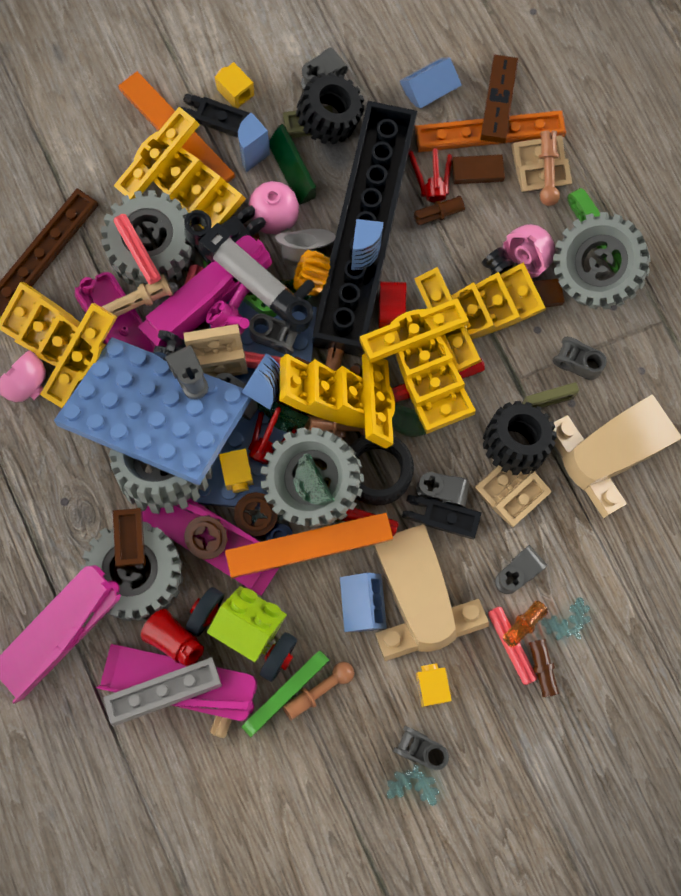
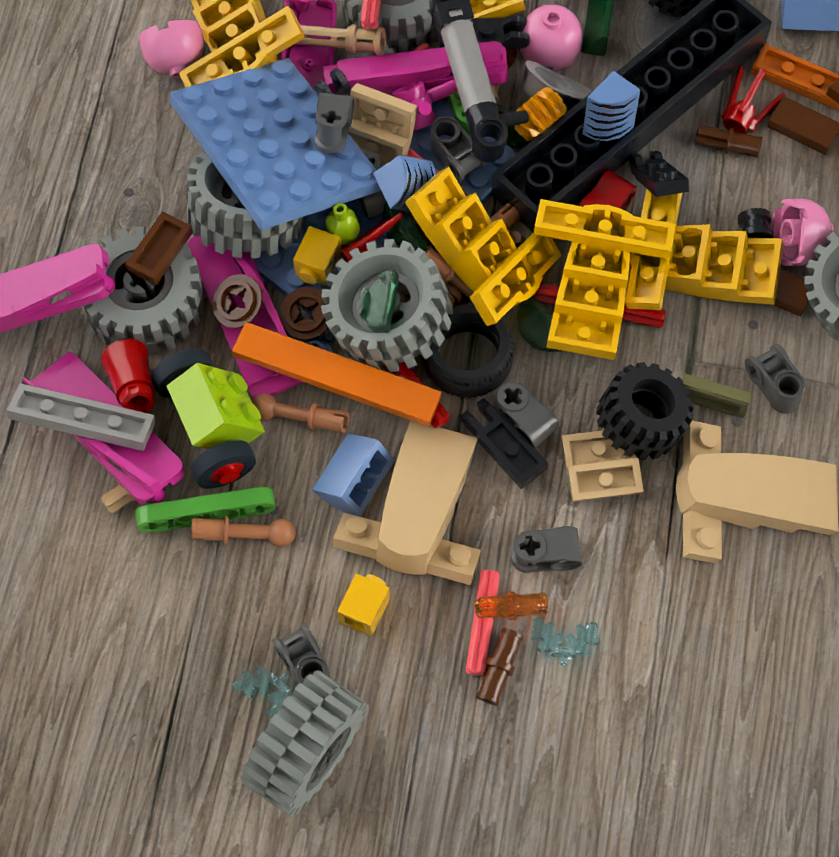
camera: 40 degrees right, 10 degrees down
none -> light grey wheel [241,670,368,817]
none -> nougat pin [252,393,350,434]
none -> lime plant [325,203,360,246]
none -> black hinge [629,151,689,197]

